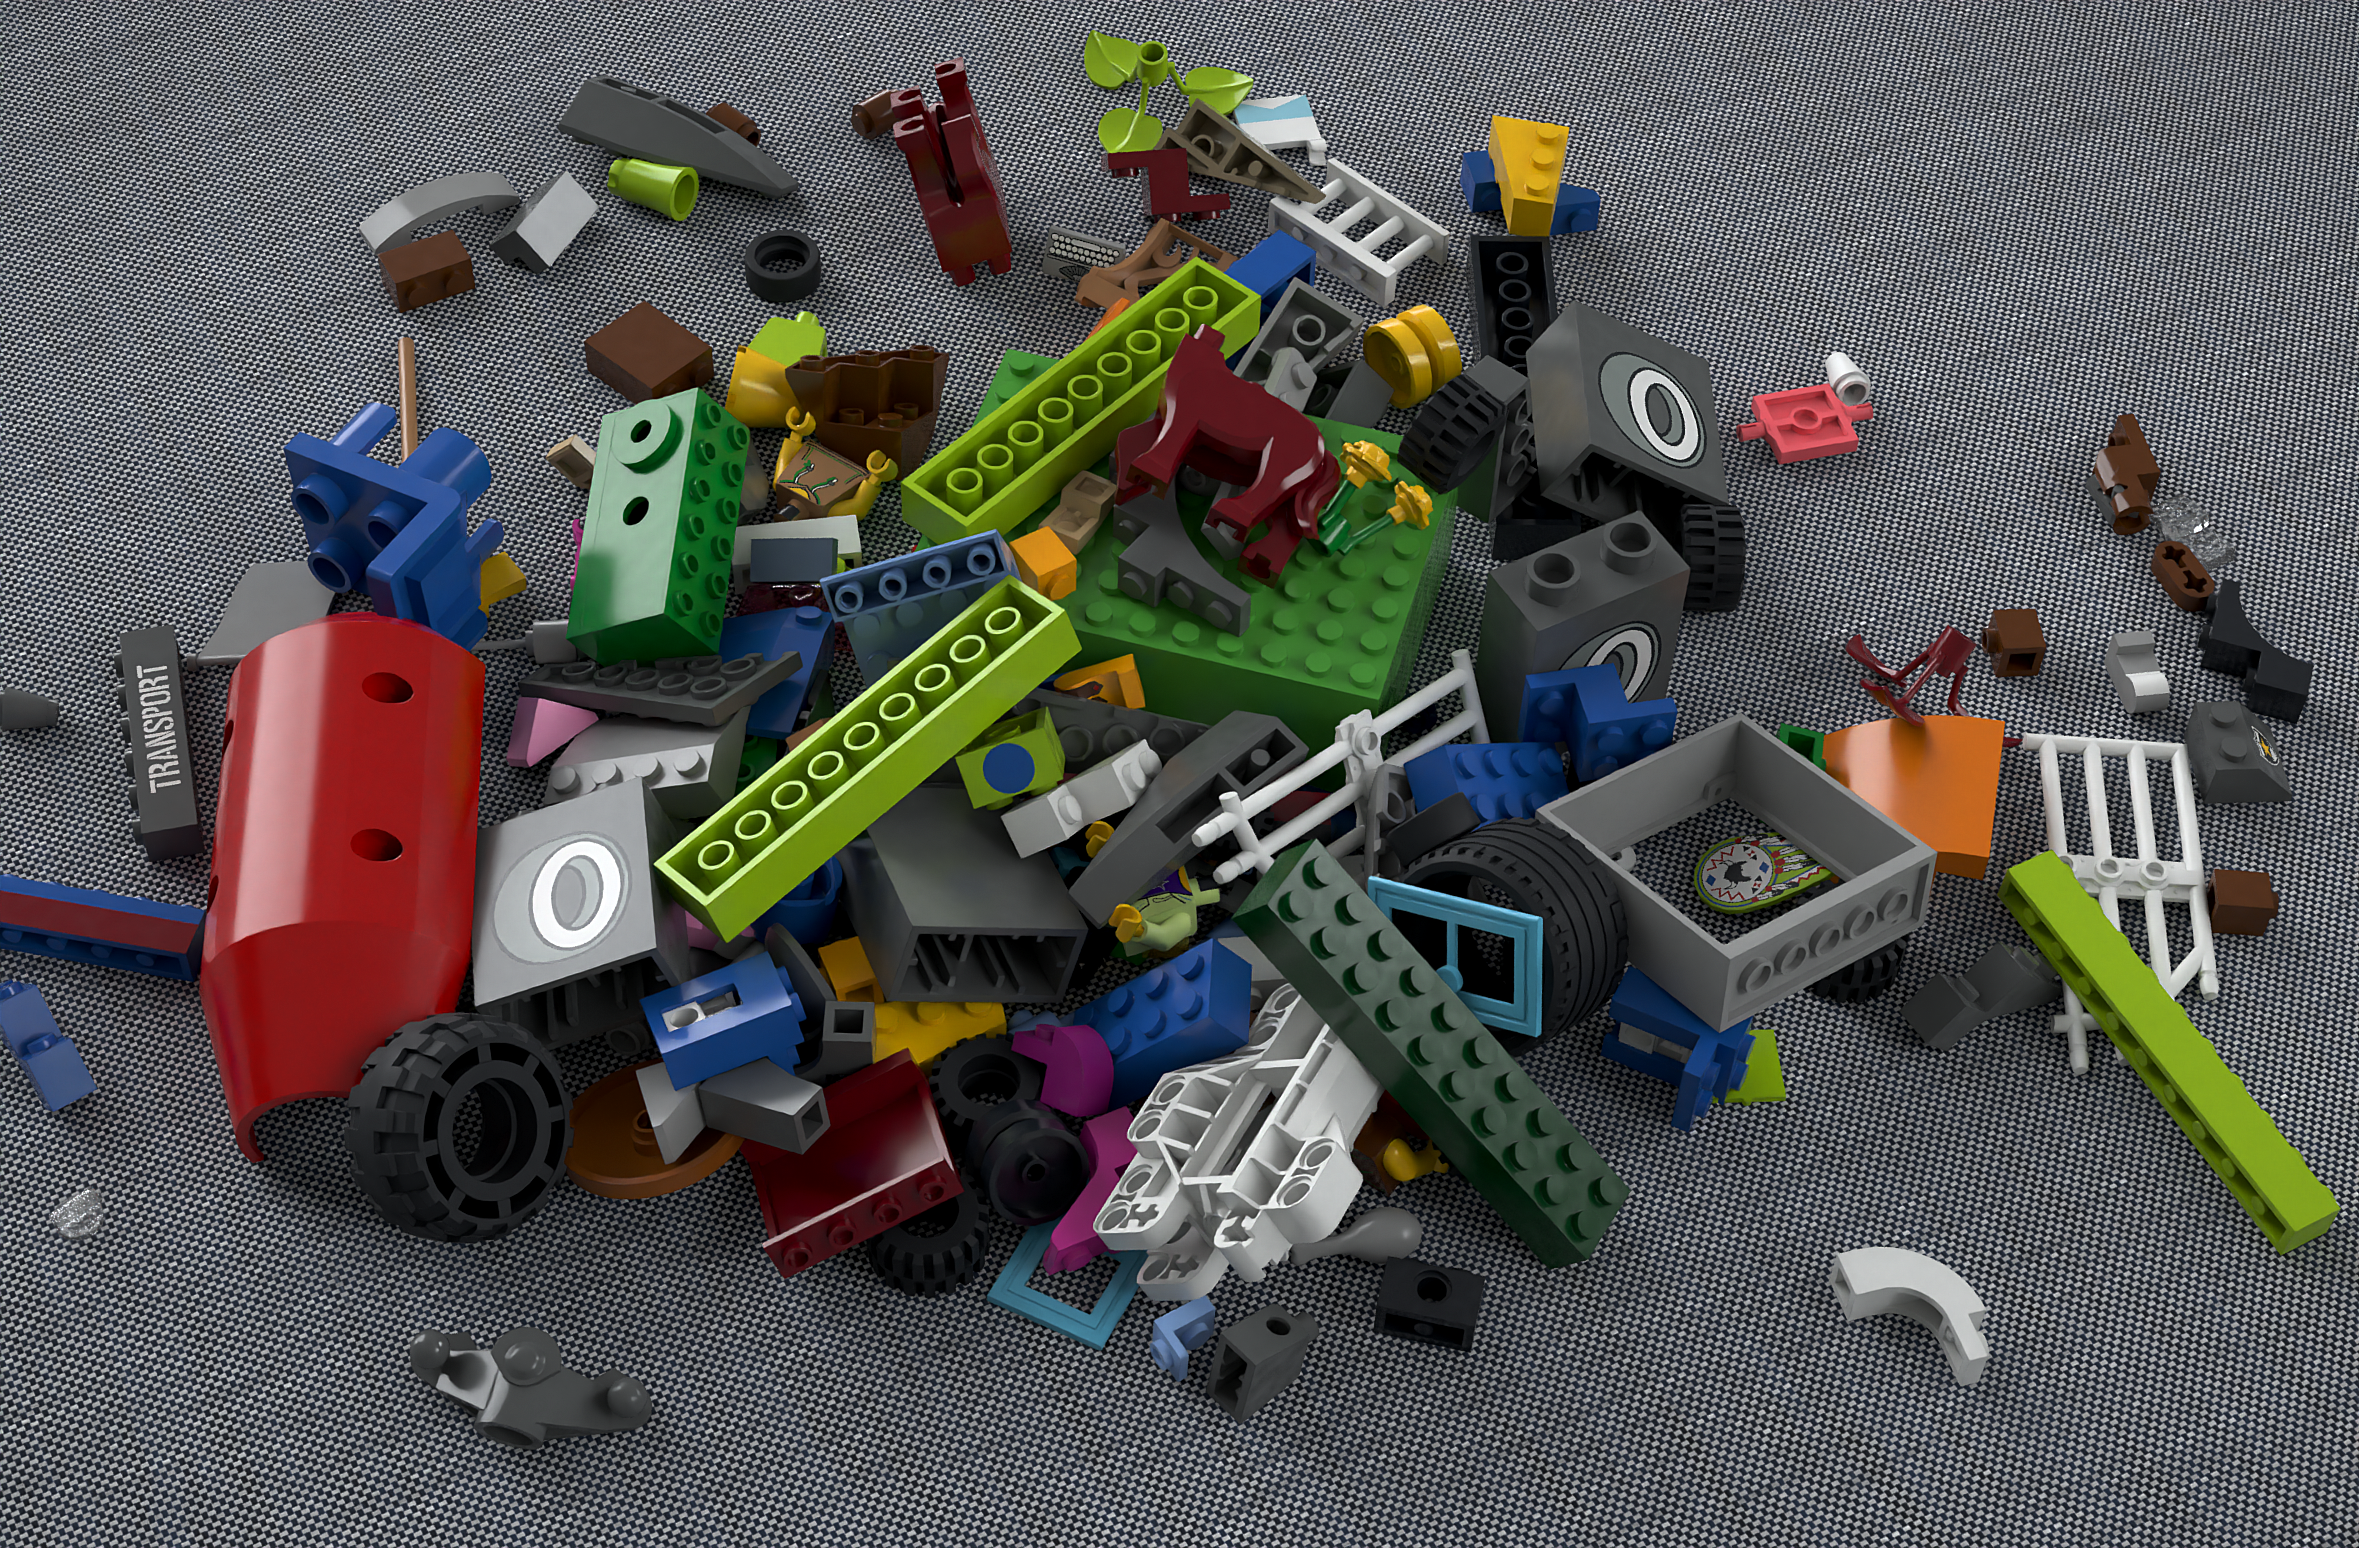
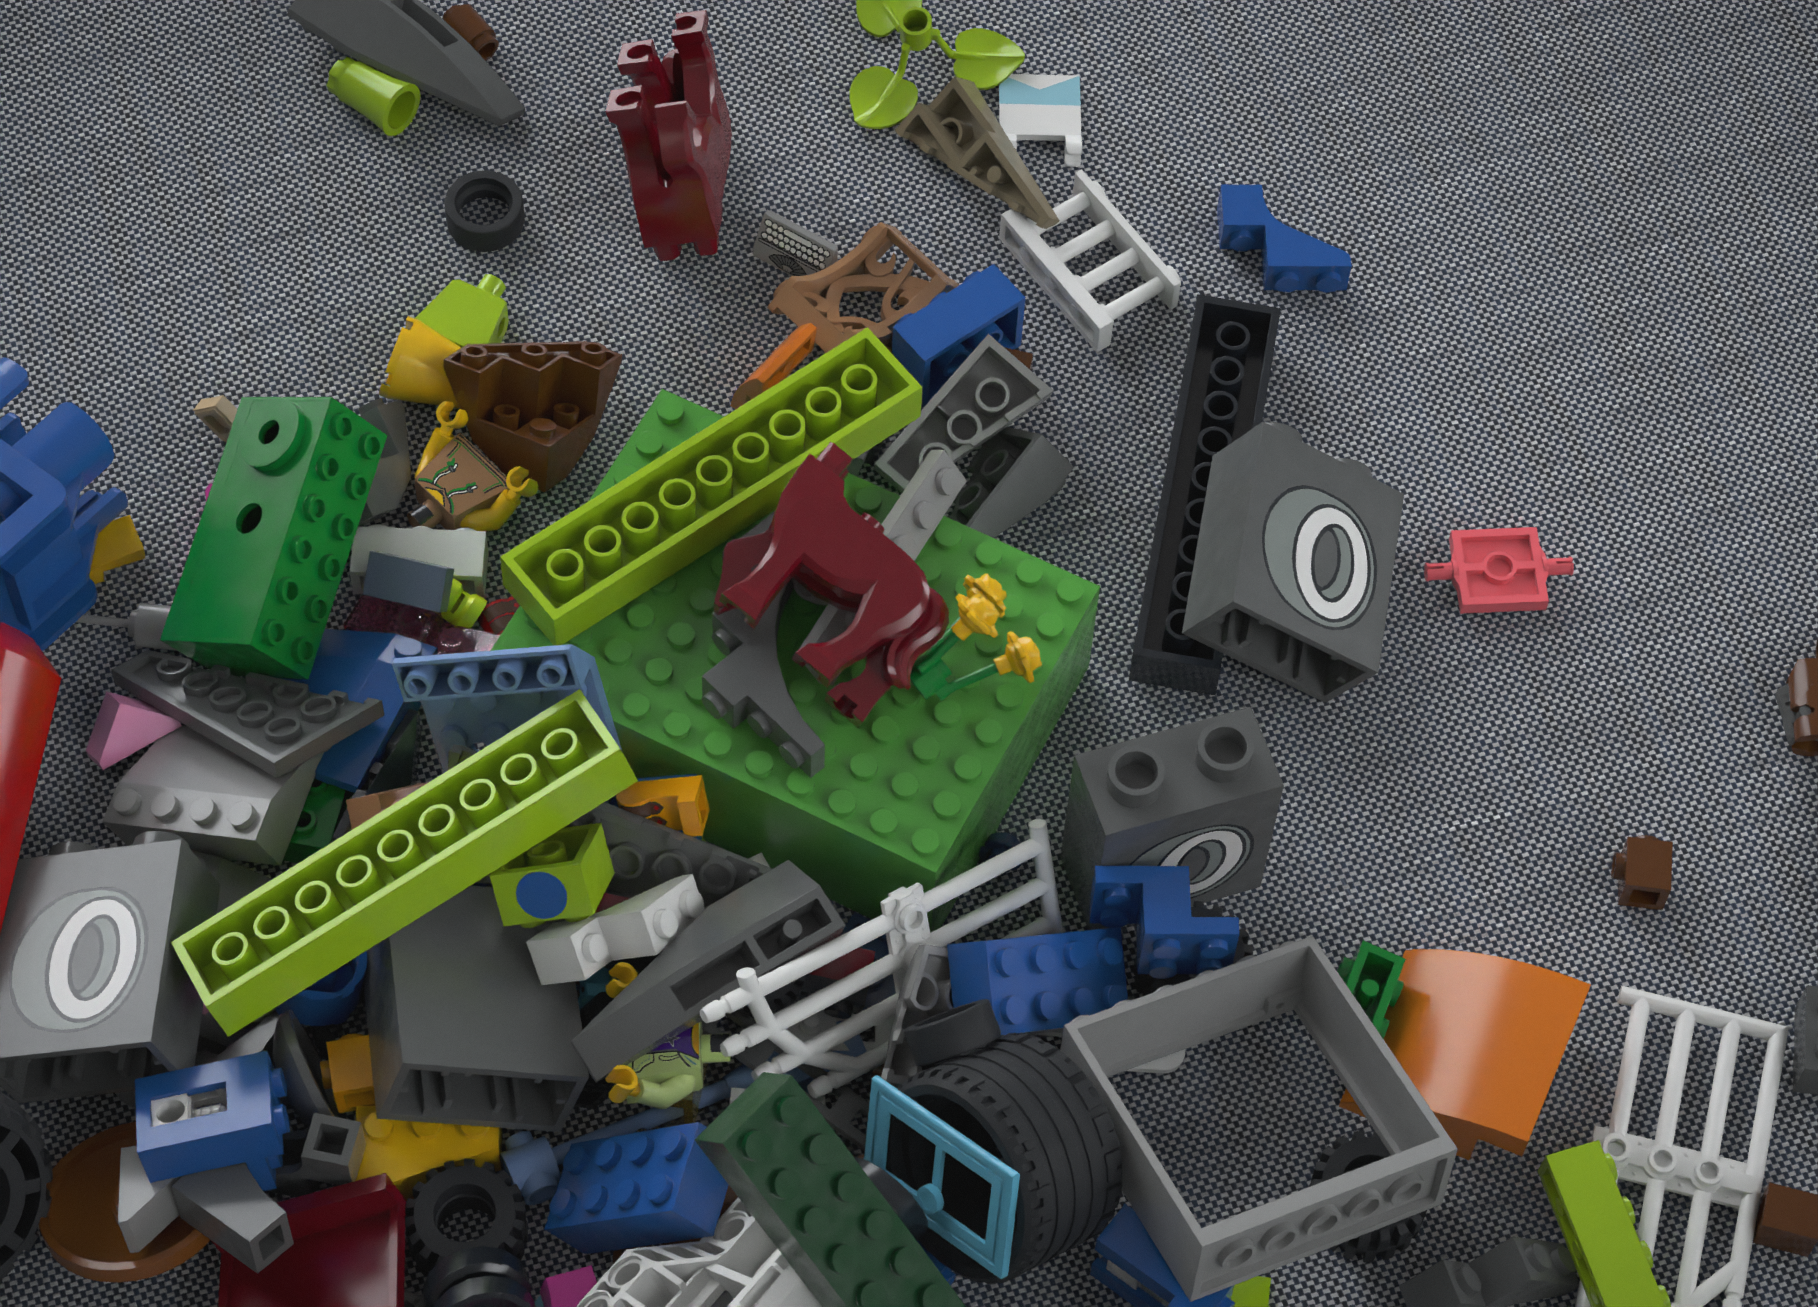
camera: 10 degrees right, 10 degrees up
light grey slope [358,172,520,256] -> none
reddish brown brick [377,229,476,313] -> none
medium nougat bar [398,337,418,463] -> none
piece [489,170,600,275] -> none
reddish brown brick [584,300,714,405] -> none
reddish brown brick [851,88,901,140] -> none
light orange brick [1009,526,1077,601] -> none
magenta brick [1011,1024,1114,1117] -> none
tan slope [1038,470,1117,555] -> none
dark red bracket [1101,148,1230,223] -> none
yellow wheel [1363,304,1462,409] -> none
black tyre [1397,374,1509,495] -> none
dark grey wedge [1457,355,1538,524] -> none
yellow wedge [1488,115,1570,236] -> none
black tyre [1672,504,1746,612] -> none
shield [1694,832,1835,914] -> none
white cone [1825,352,1871,406] -> none
dark red plant [1845,625,2023,747] -> none
light grey leg [2104,630,2170,714] -> none

